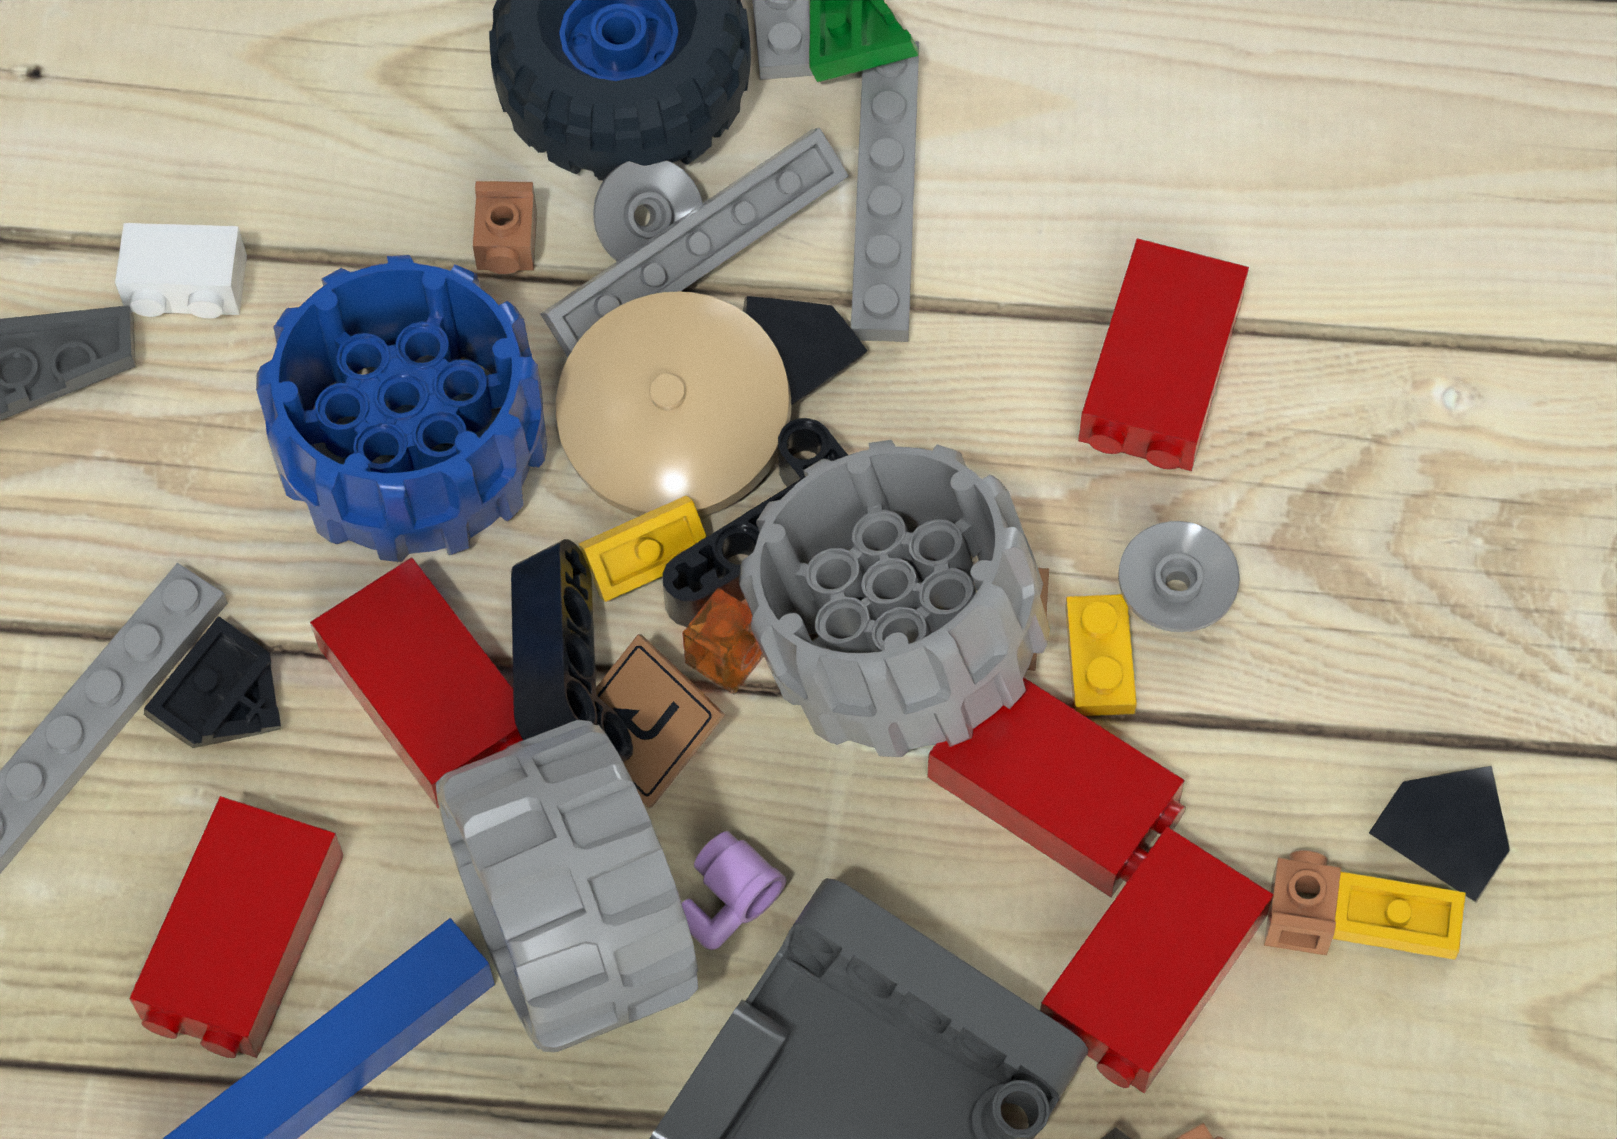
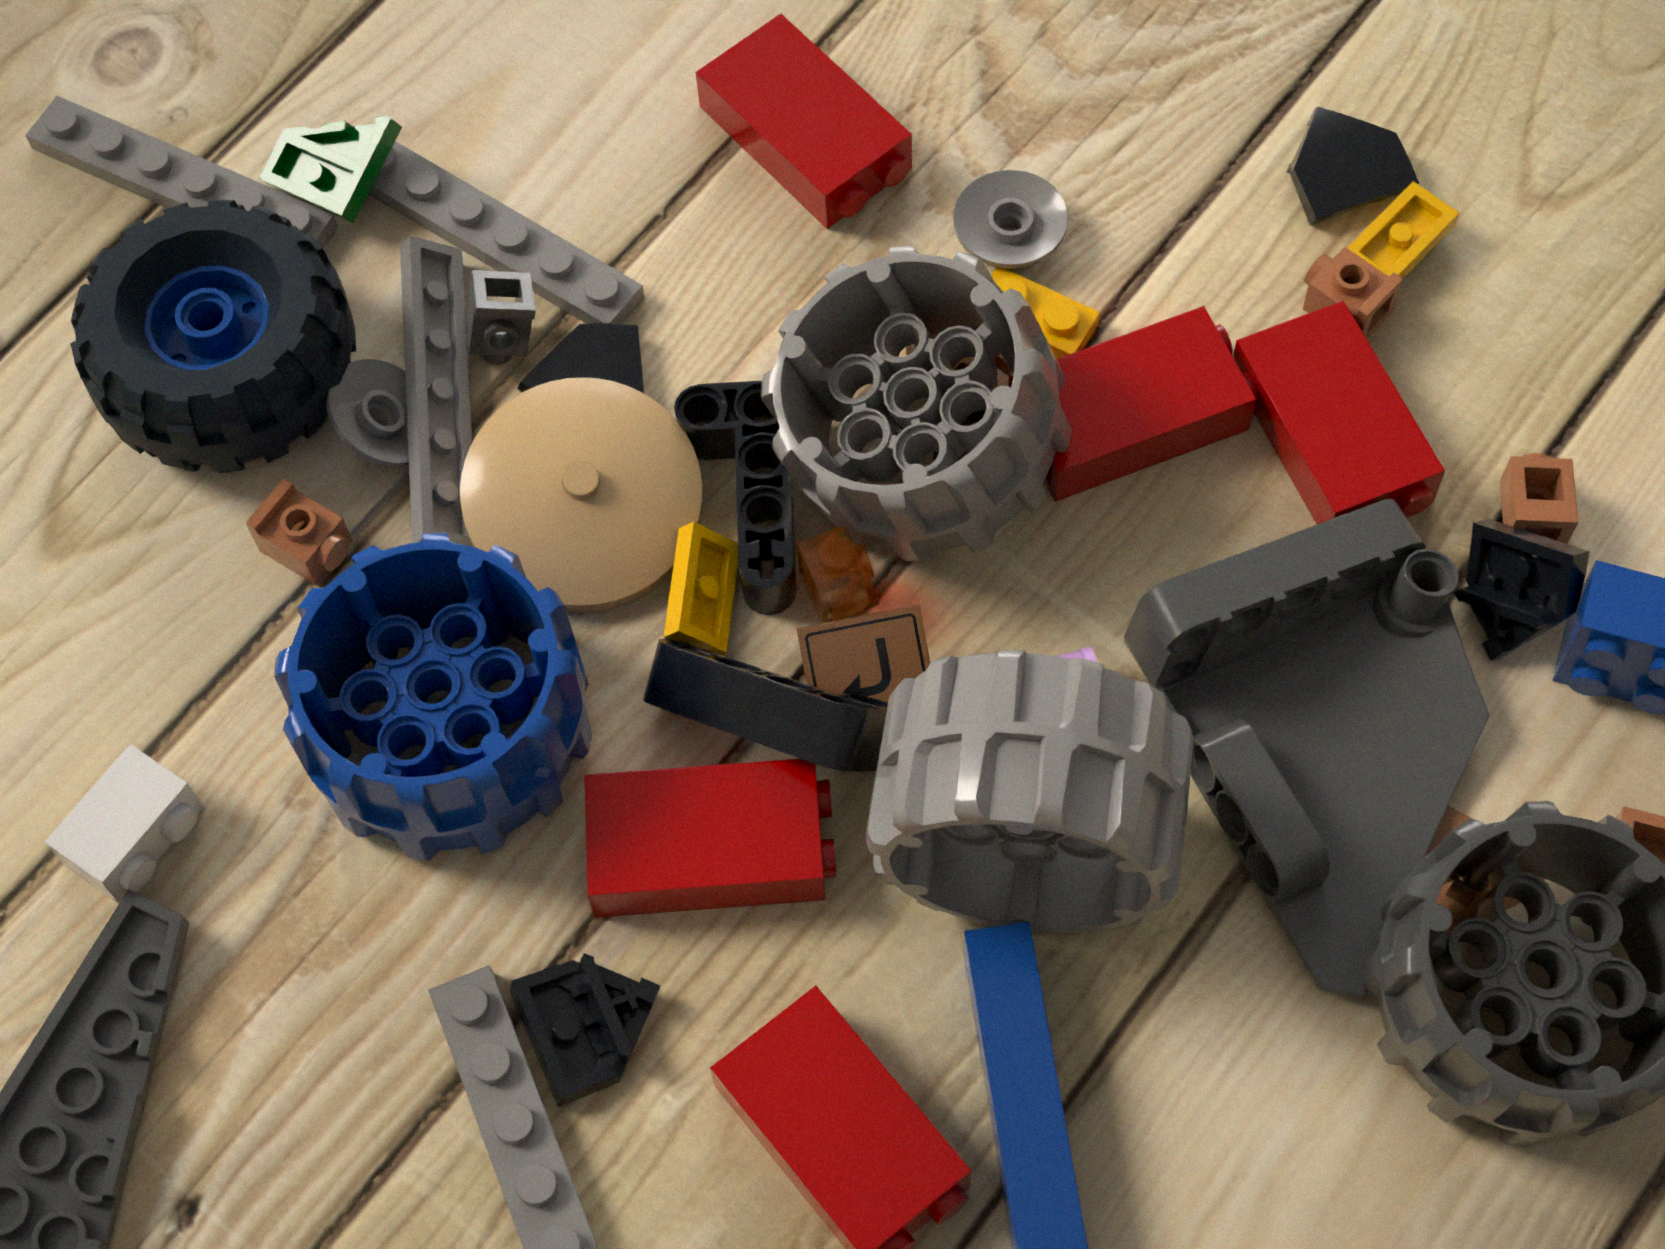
camera: 55 degrees left, 0 degrees up
none -> dark grey brick [466,270,536,364]

